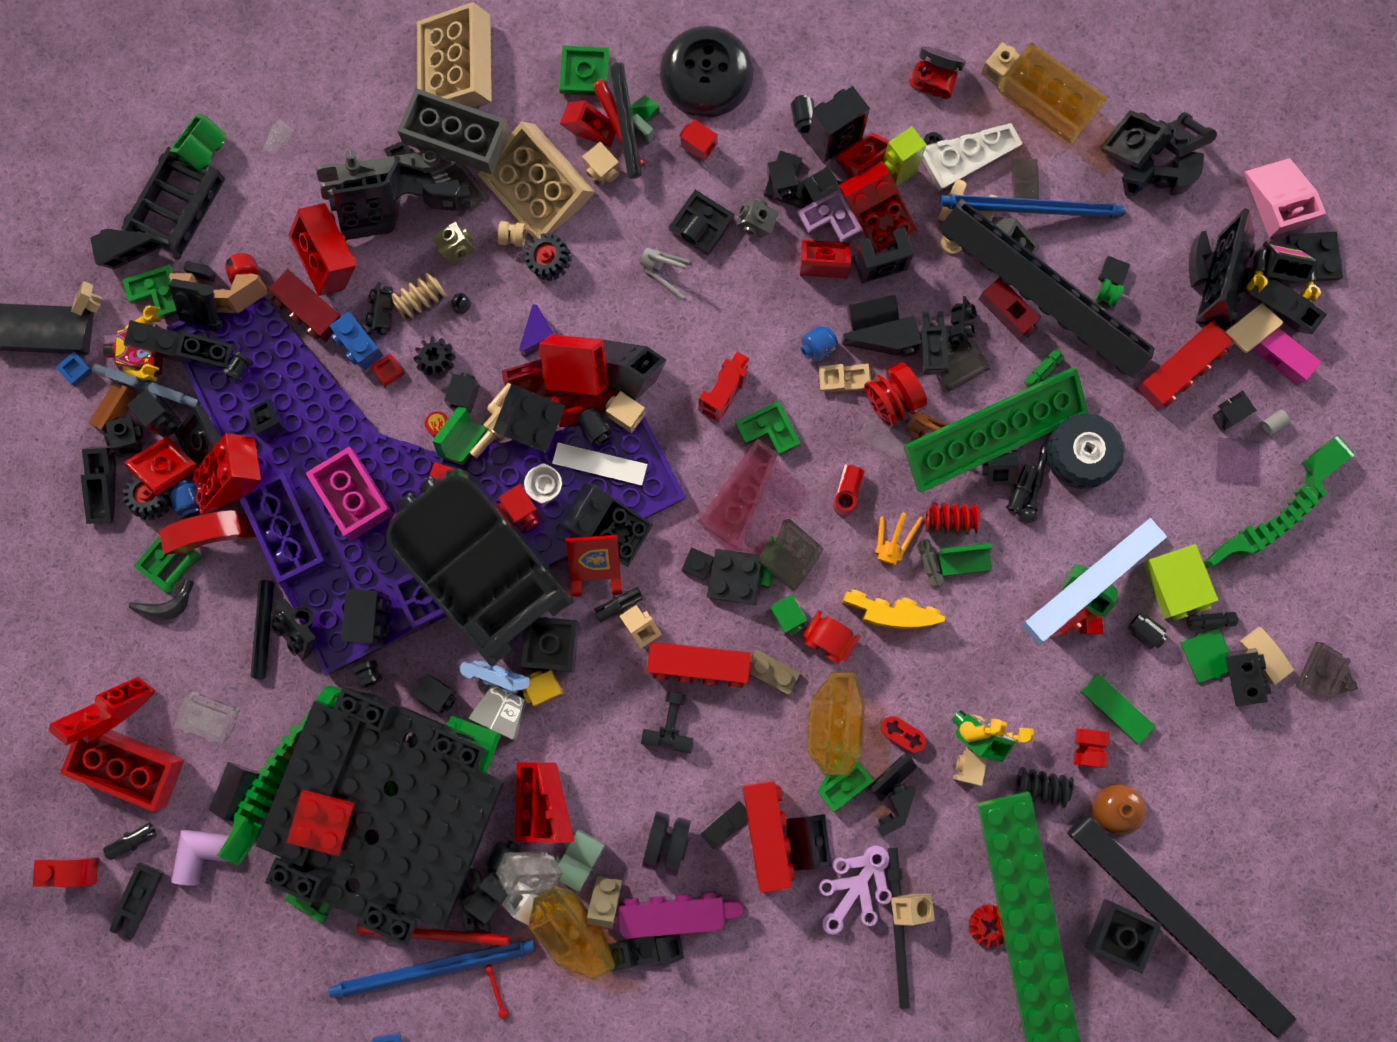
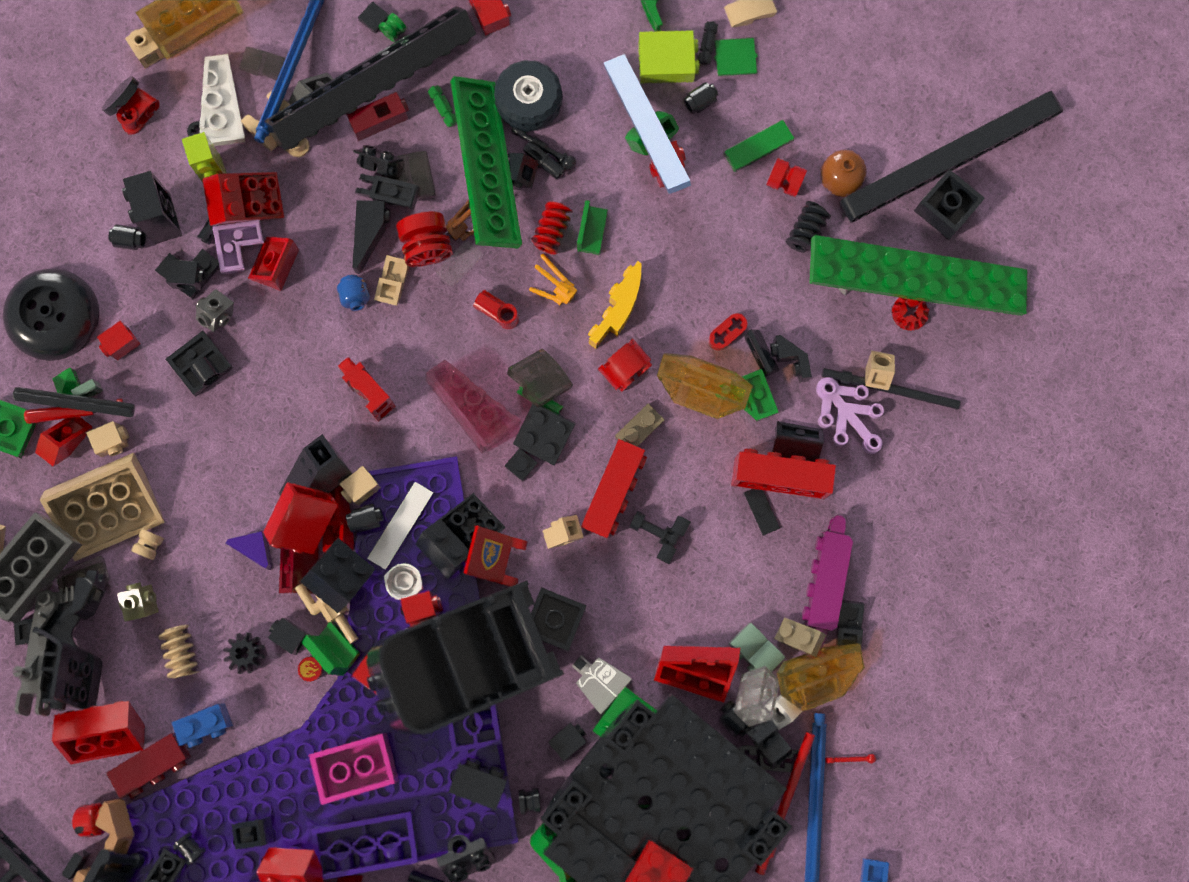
camera: 80 degrees left, 0 degrees up
black hinge [365,282,394,335] -> none
red tile [370,353,405,387] -> none
black hinge [451,293,471,314] -> none
light blue hinge [460,660,530,693] -> none
yellow brick [522,670,563,707] -> none
black wheel [524,233,572,281] -> none
black axle [594,587,643,622] -> none
light grey plant [640,247,691,300] -> none
black wheel [642,811,691,877] -> none
black plate [655,934,684,966] -> none
green plate [735,400,801,456] -> none
green brick [769,594,807,636] -> none
black panel [803,166,840,202] -> none
red slope [834,132,890,179] -> none
black slope [847,295,900,331] -> none
black panel [853,227,914,283] -> none
dark grey axle [916,539,944,588] -> none
torso [953,710,1034,762] -> none
tan brick [953,746,987,786] -> none
red tile [1080,608,1103,635] -> none
black brick [1224,648,1272,707] -> none

